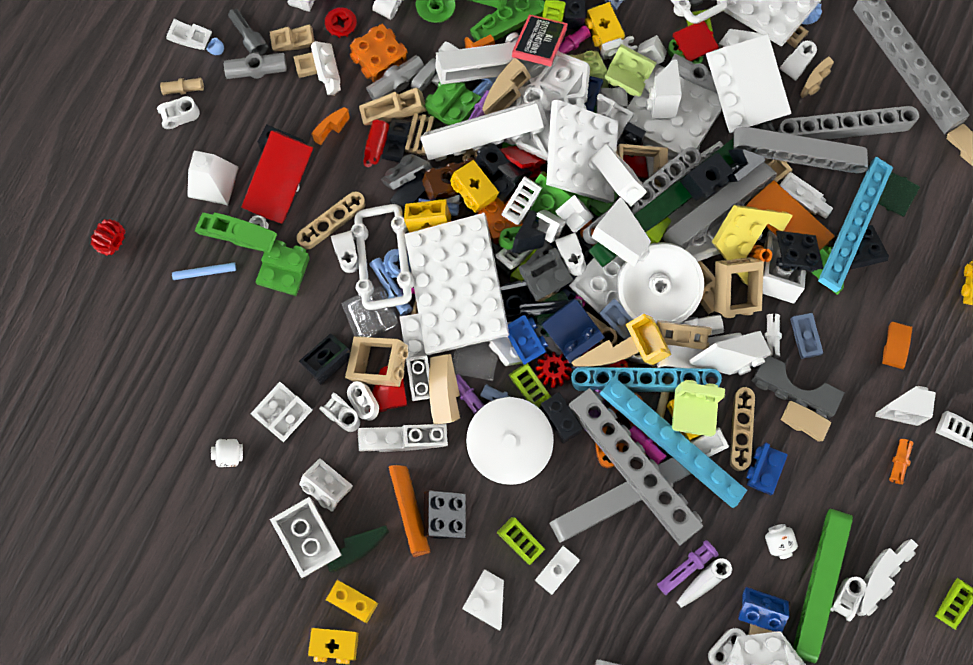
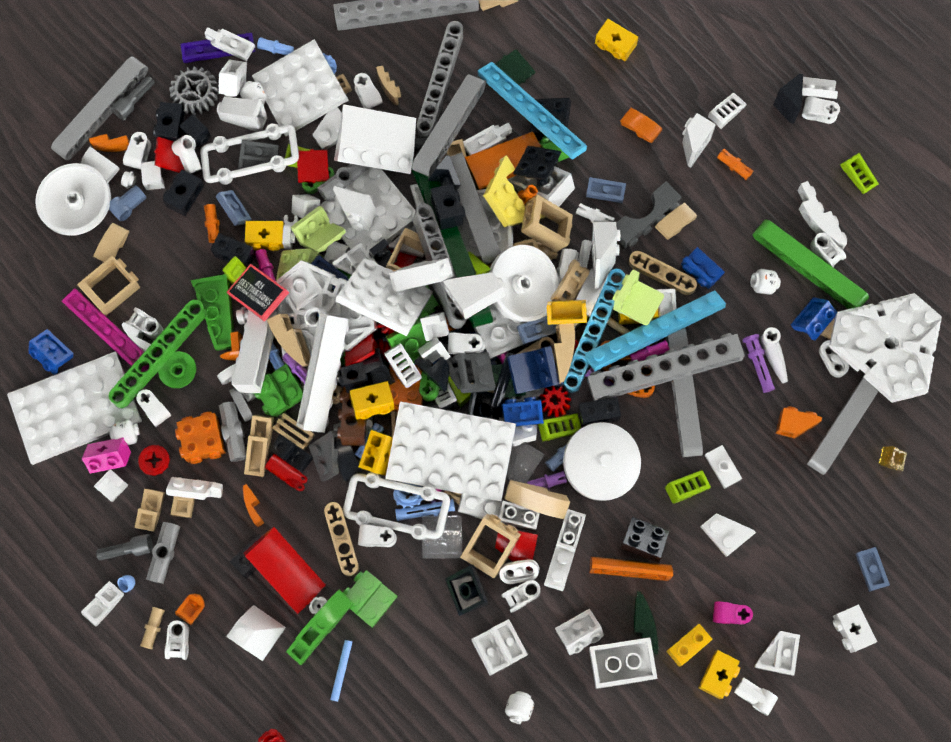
camera: 65 degrees left, 0 degrees up
none -> orange plate [175,594,205,625]
none -> dark pink piece [713,601,753,625]
none -> orange slope [776,406,822,438]

